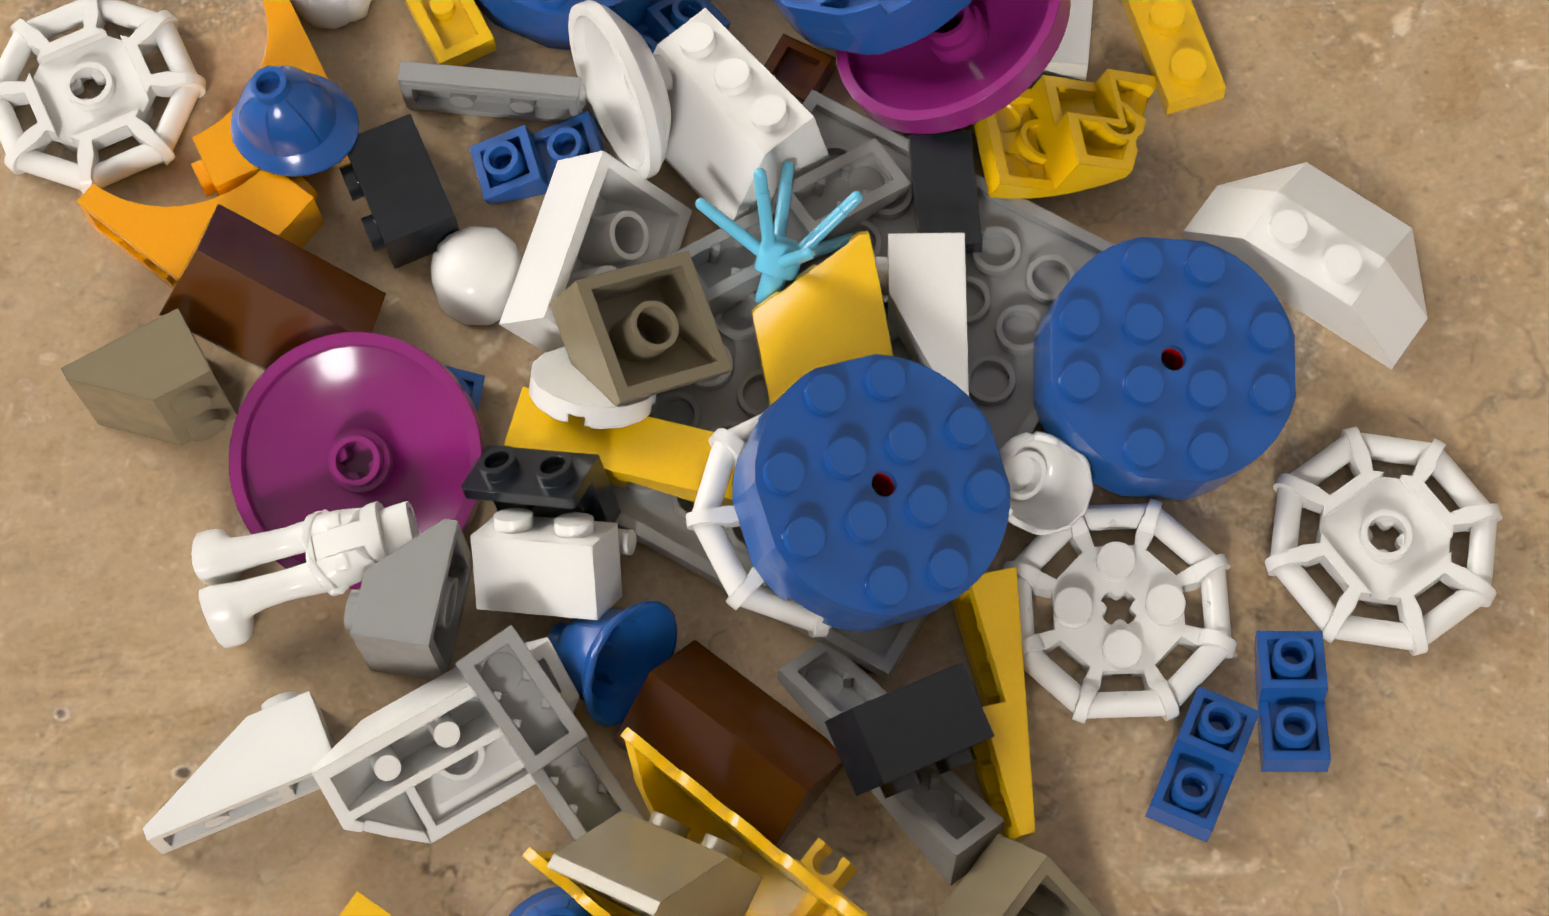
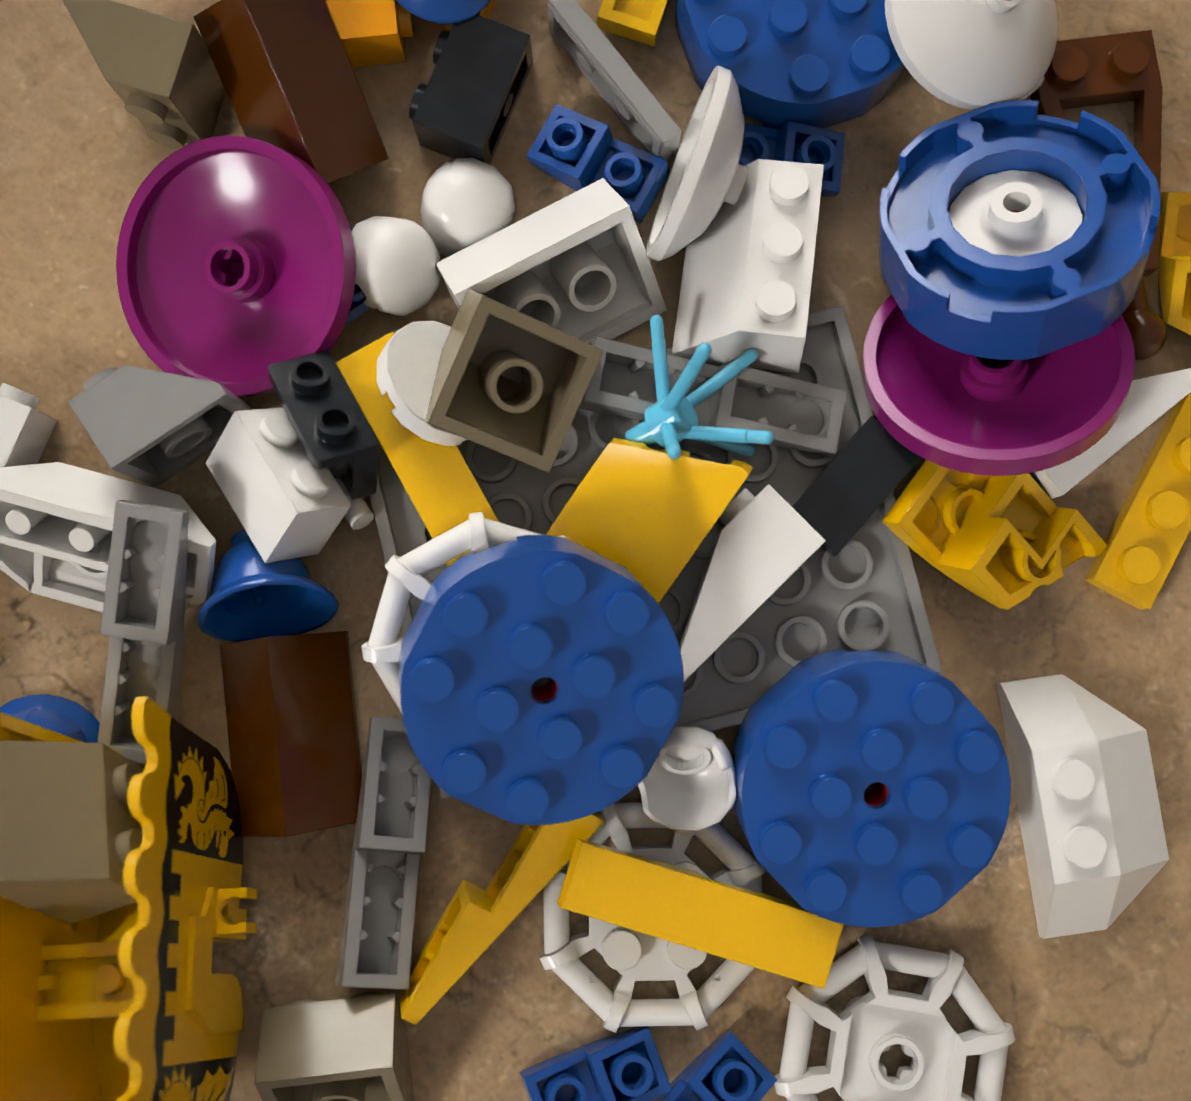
camera: 40 degrees right, 15 degrees up
white piece [191,501,419,649] -> none
reddish brown tile [764,33,837,104] -> none
black brick [825,662,995,799] -> none
none -> white hair [351,216,441,317]
none -> yellow slope [557,838,844,989]

